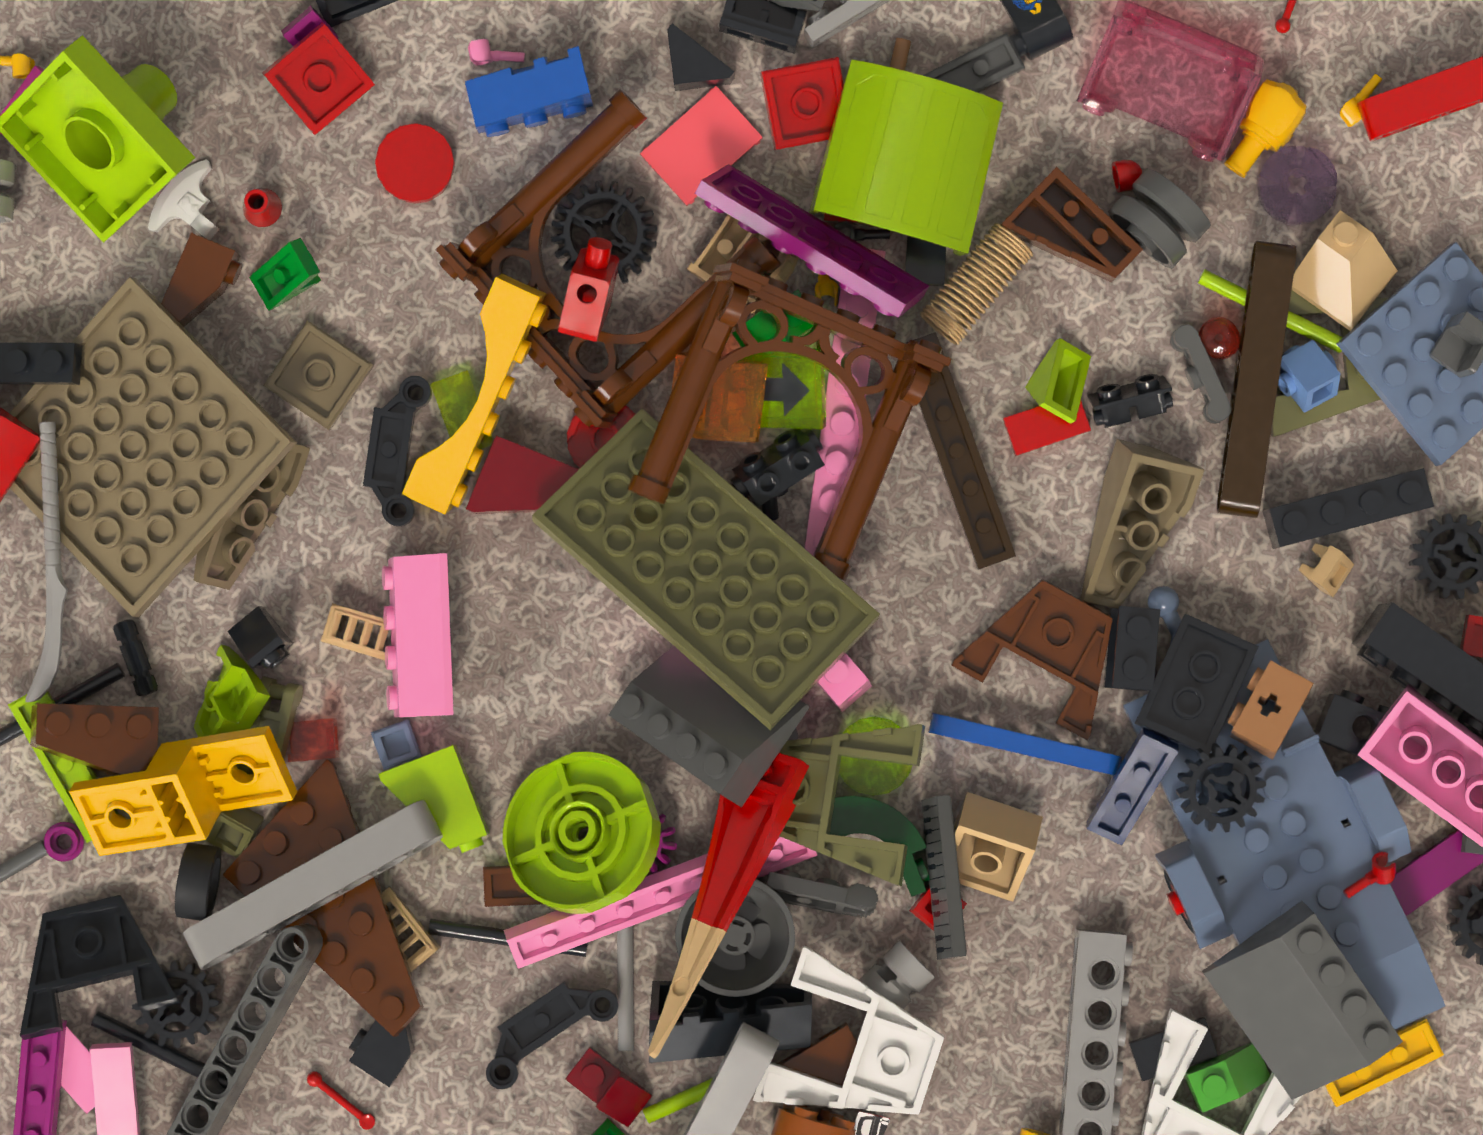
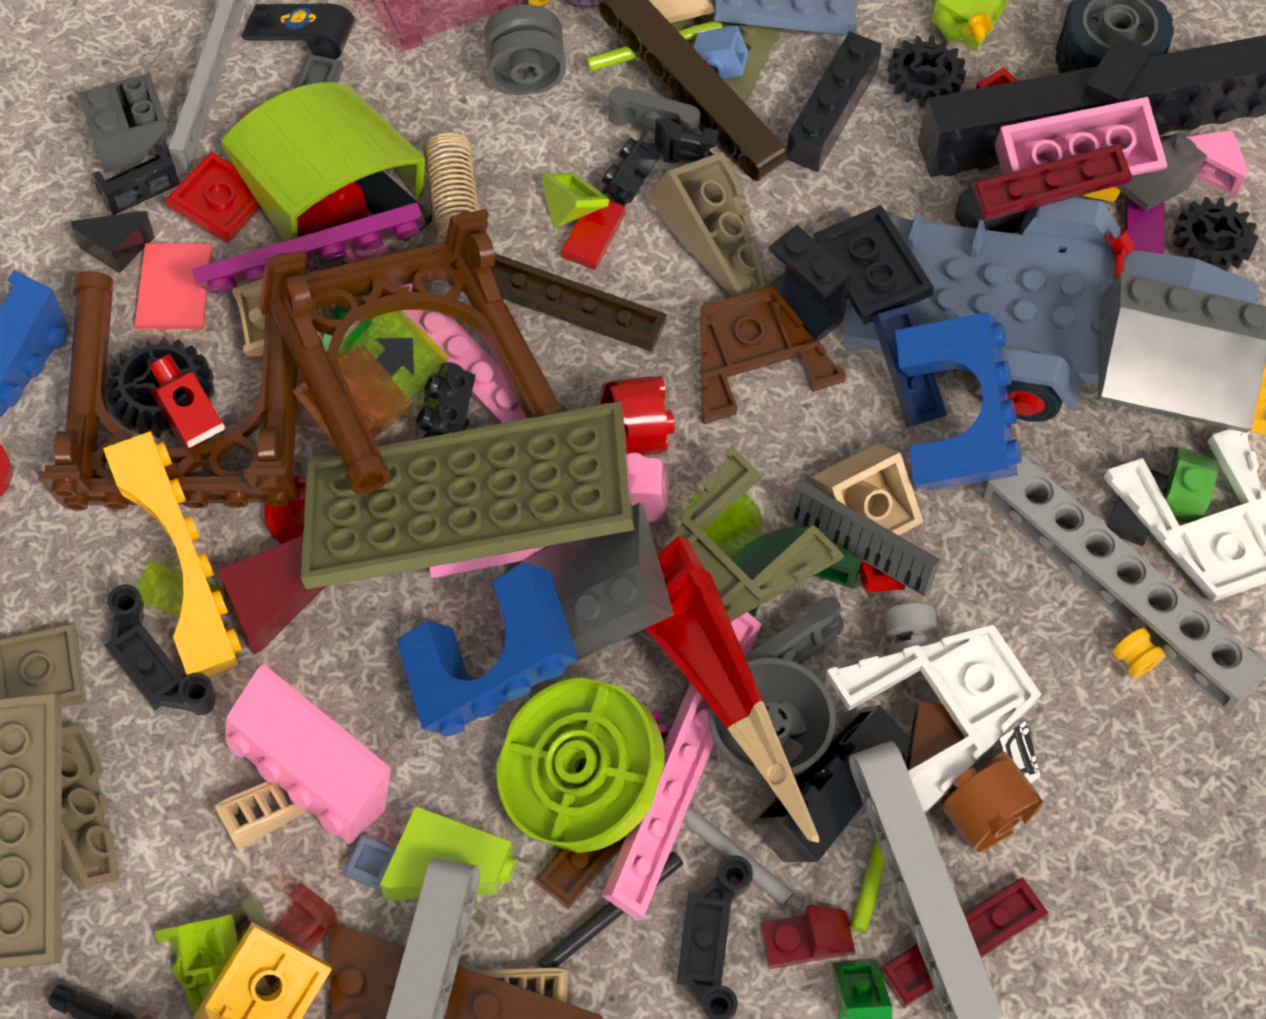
camera: 50 degrees left, 25 degrees down
black slope [227,606,294,669] -> none
blue beam [928,713,1123,775] -> none
reddish brown wedge [1000,166,1143,283] -> none
red hinge [1112,159,1142,193] -> none
black gear [1176,743,1266,833] -> none
clear red piece [1199,316,1240,359] -> none
medium nougat brick [1228,660,1314,760] -> none
tan tile [1299,543,1354,597] -> none
none -> blue arch [396,562,579,736]
none -> red brick [600,376,675,456]
none -> black piece [655,118,719,163]
none -> blue arch [895,312,1022,491]
none -> dark red tile [972,143,1132,222]

